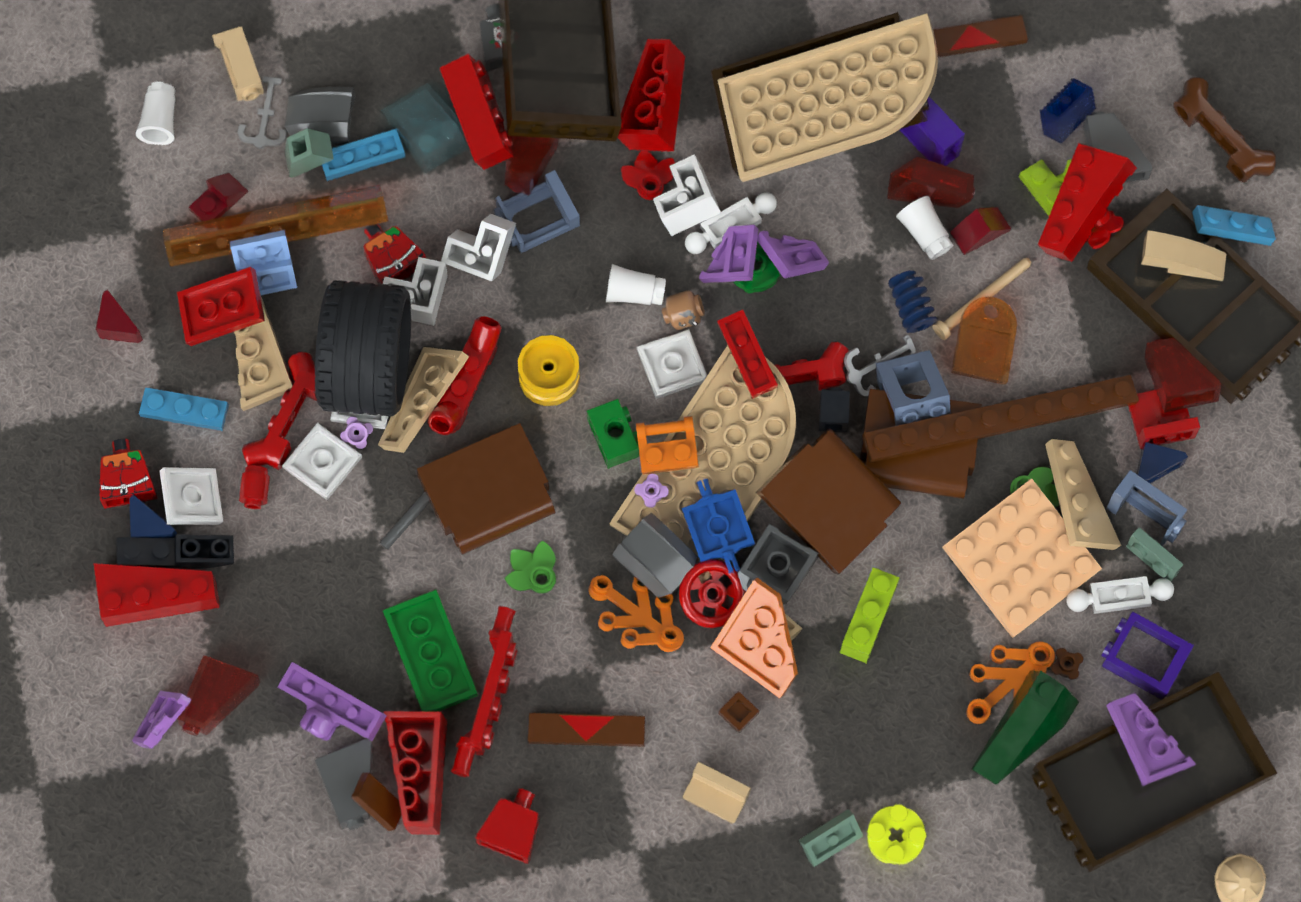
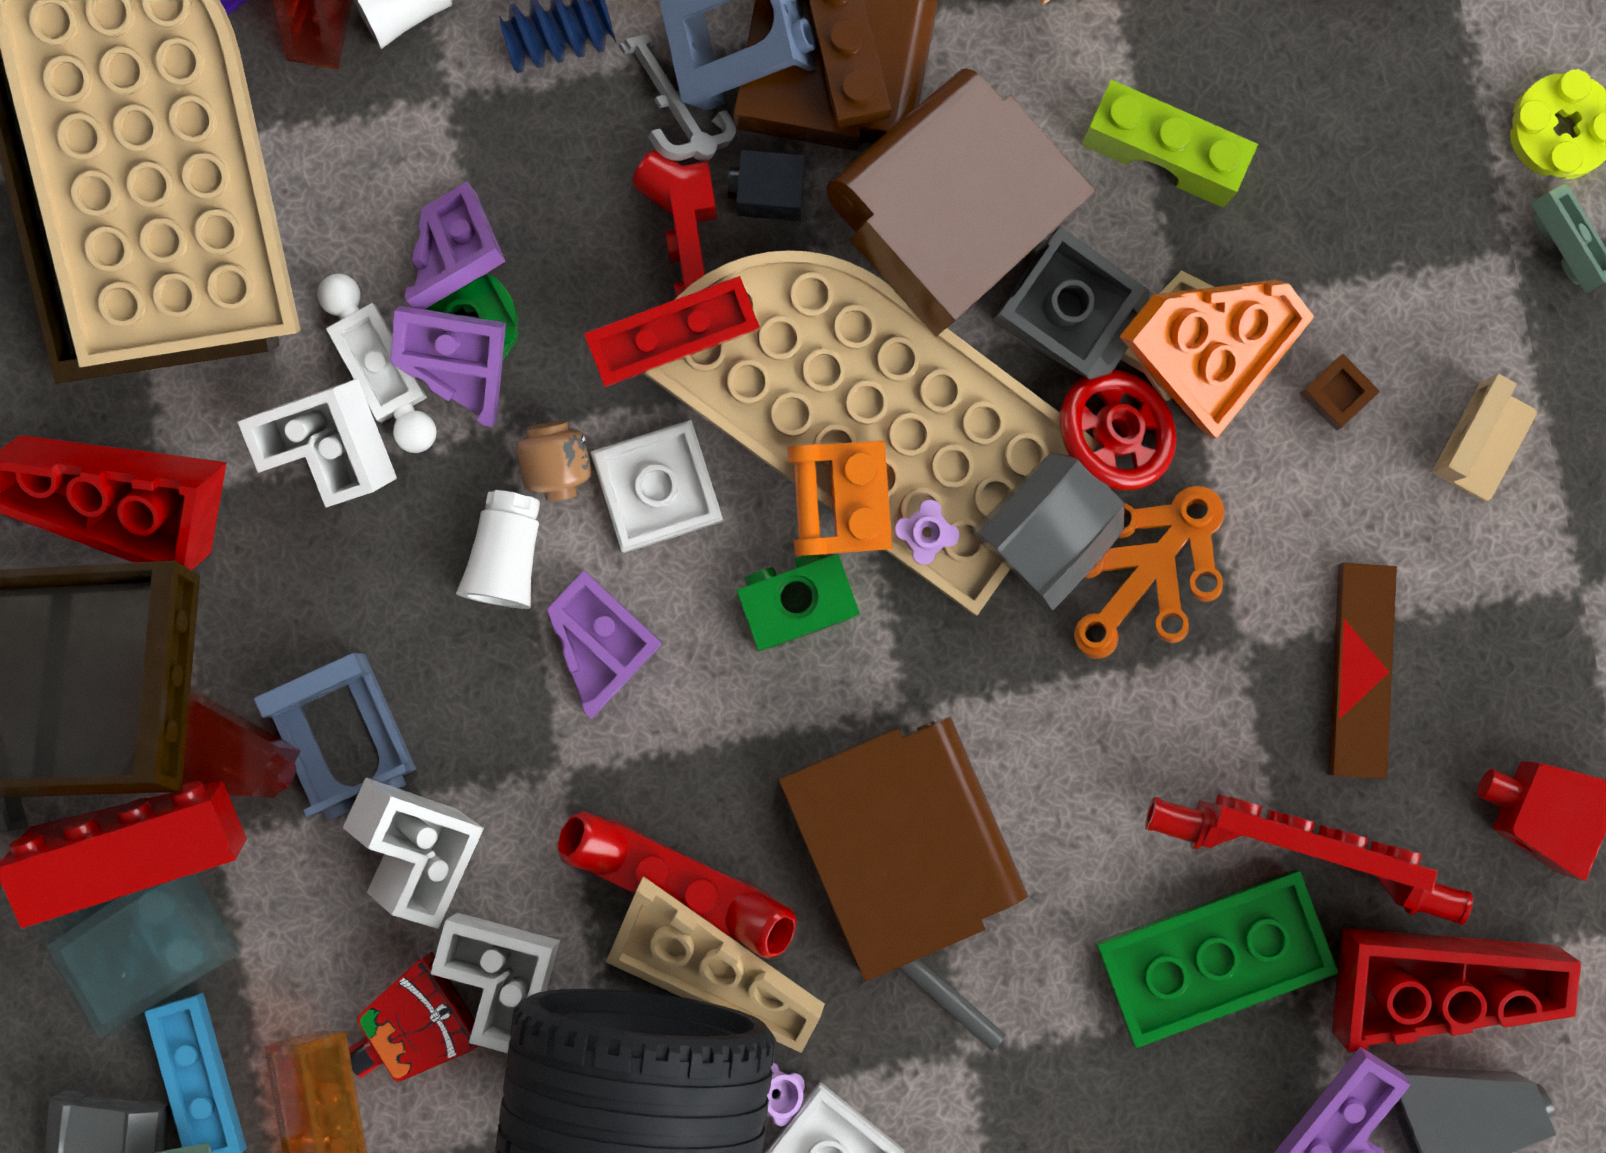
camera: 90 degrees left, 15 degrees up
reddish brown tile [351,772,402,831] -> none
bright green plate [505,541,556,594] -> none
yellow wheel [518,335,580,406] -> none
red plate [621,150,675,200] -> none
blue plate [682,479,755,574] -> none
none -> medium lavender wing [547,570,663,719]

